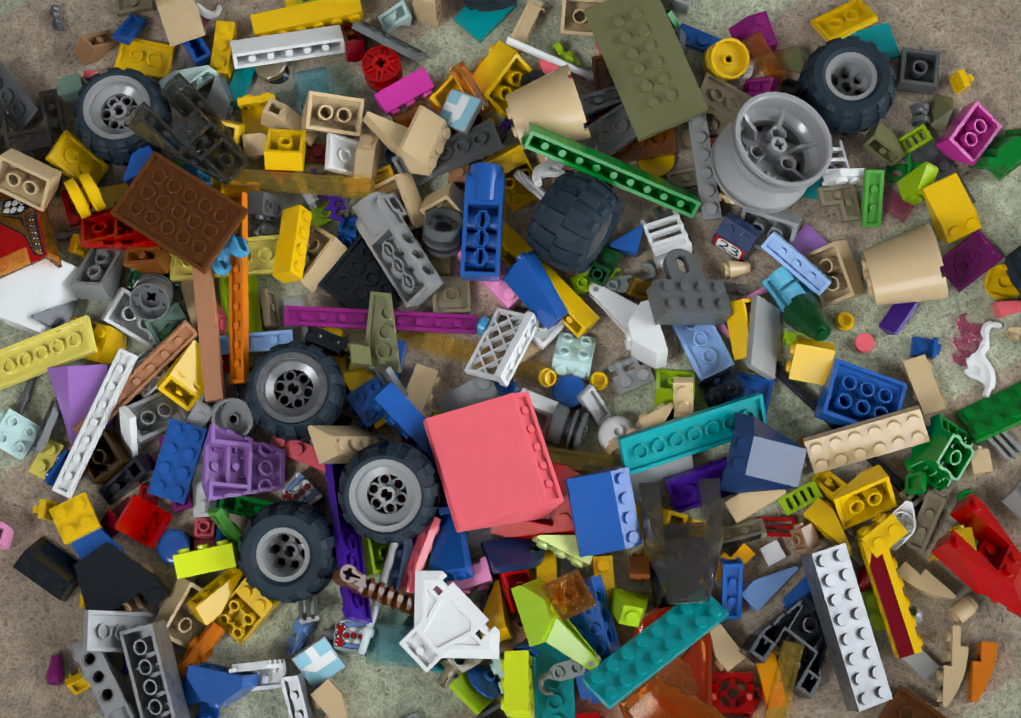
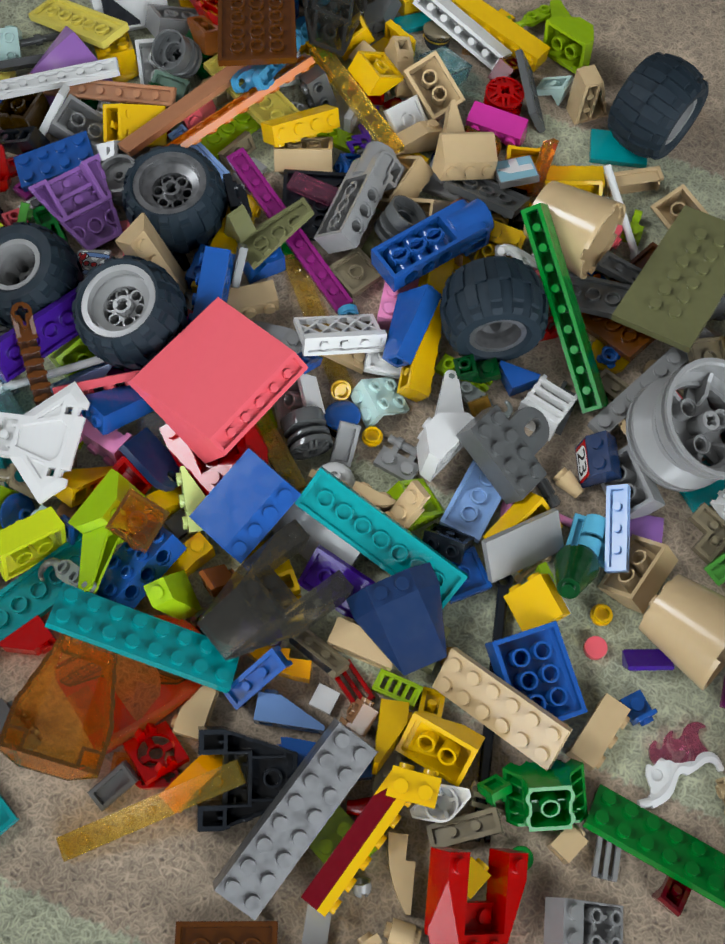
camera: 45 degrees right, 10 degrees down
none -> clear pink tile [287,170,339,207]
none -> blue plate [596,346,621,369]

